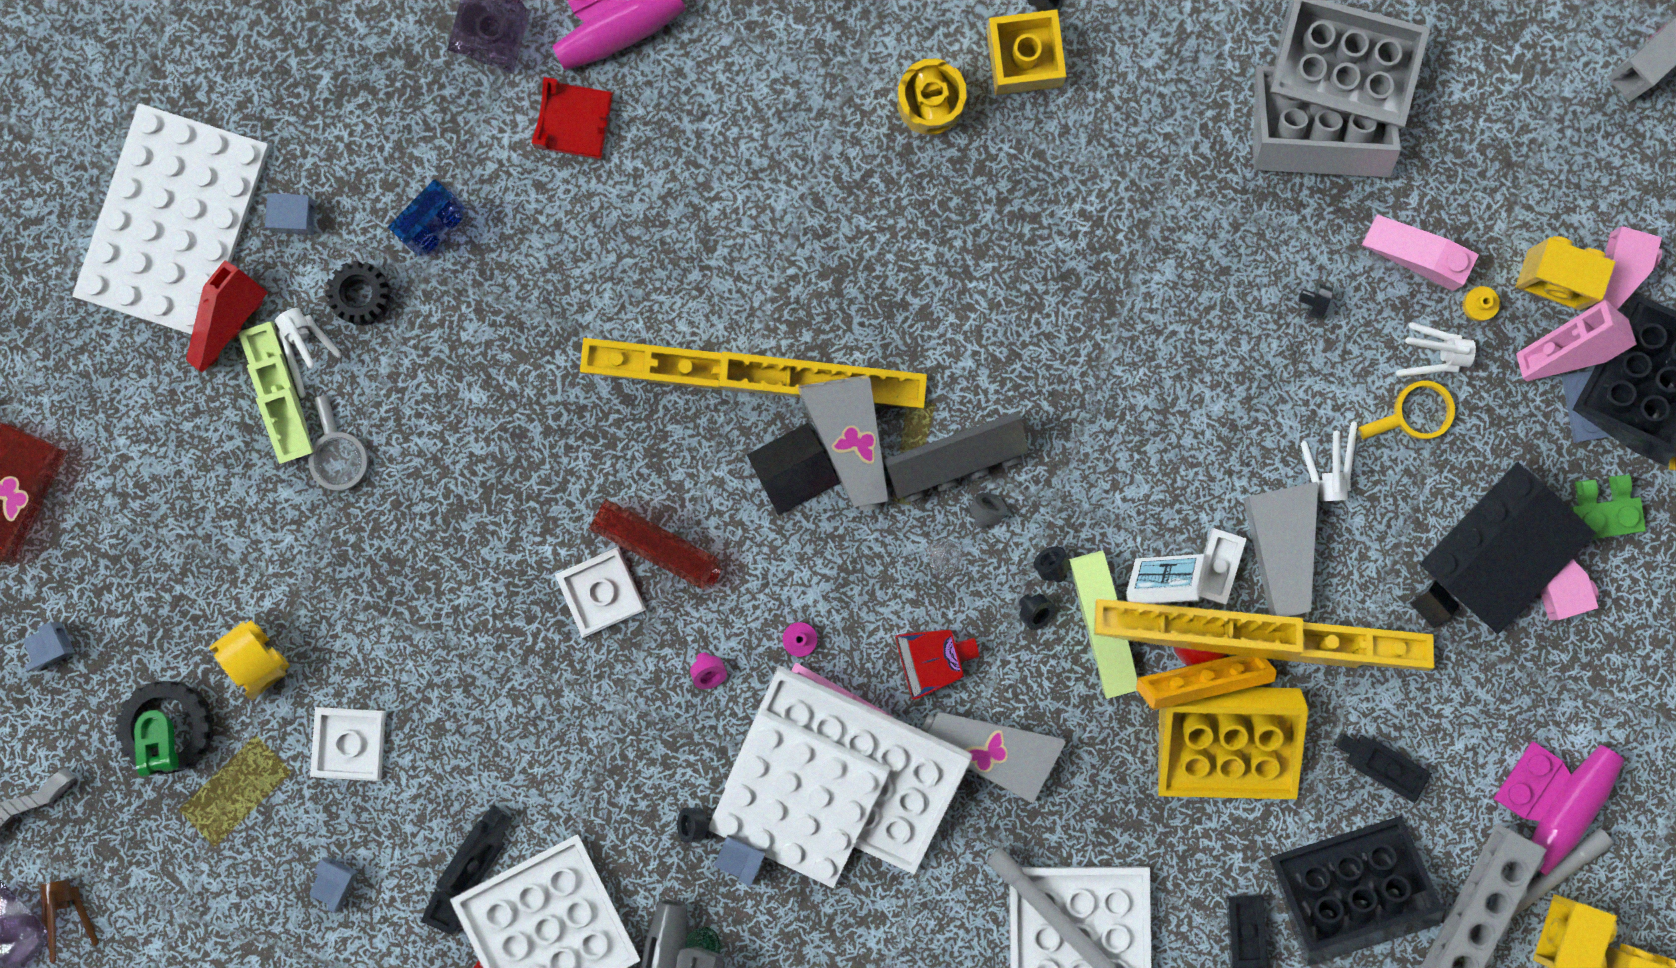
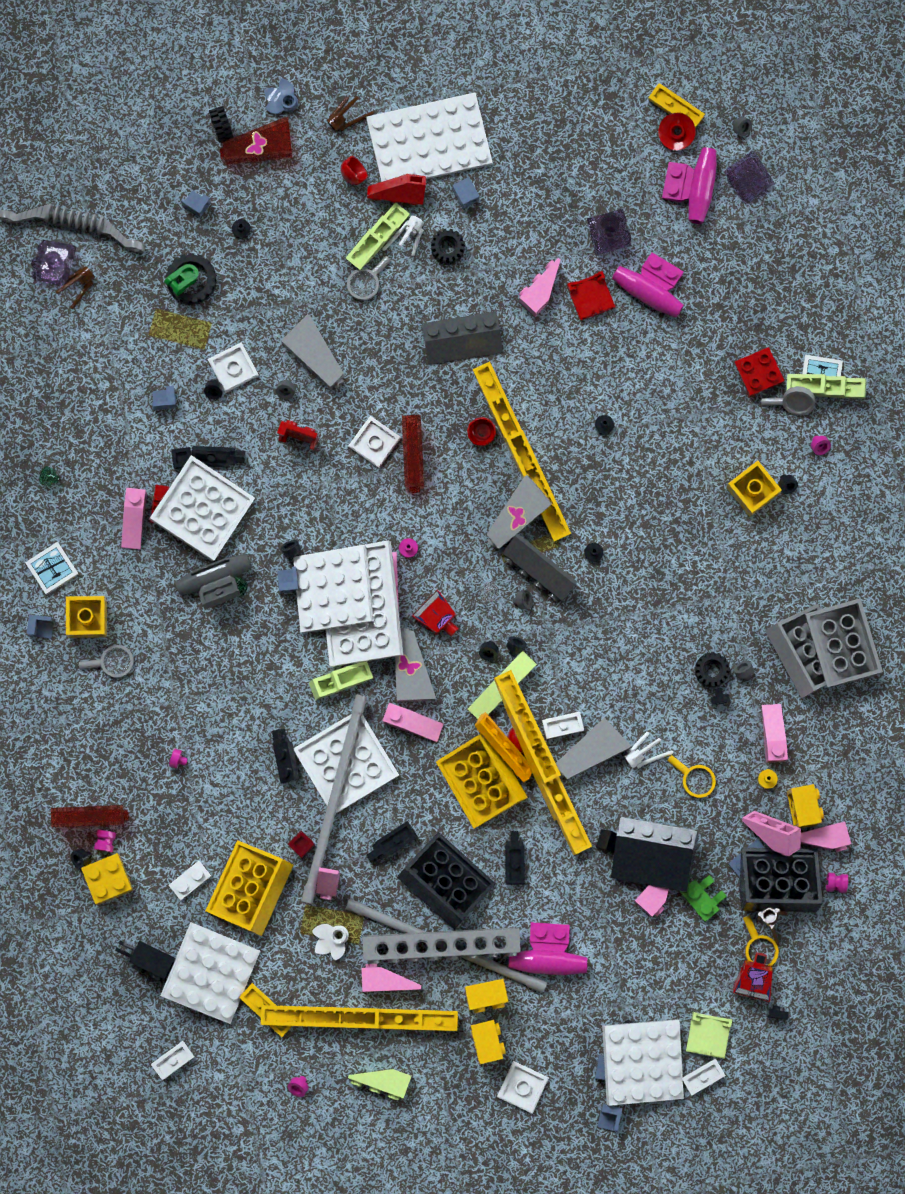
camera: 55 degrees right, 5 degrees down
yellow brick [209,620,290,701] -> none
clear blue bracket [388,178,465,257] -> none
dark pink tile [690,652,727,689] -> none
black slope [747,423,839,515] -> none
yellow brick [897,58,967,135] -> none
tile [1126,554,1206,603] -> none
white plant [1396,322,1476,377] -> none
none -> black tile [204,380,224,400]
none -> black tile [232,219,251,239]
none -> dark grey tile [276,380,296,400]
none -> red piece [277,420,319,450]
none -> light grey slope [281,314,344,390]
none -> yellowish green slope [309,661,373,701]
none -> reddish brown plant [326,96,374,131]
none -> red hair [340,156,368,185]
none -> bright pink slope [383,703,443,742]
none -> dark grey slope [422,311,503,365]
none -> red hair [467,417,496,446]
none -> bright pink slope [519,258,560,317]
none -> black tile [584,543,603,563]
none -> black tile [595,415,614,435]
none -> black tyre [694,652,730,688]
none -> dark grey tile [733,661,754,681]

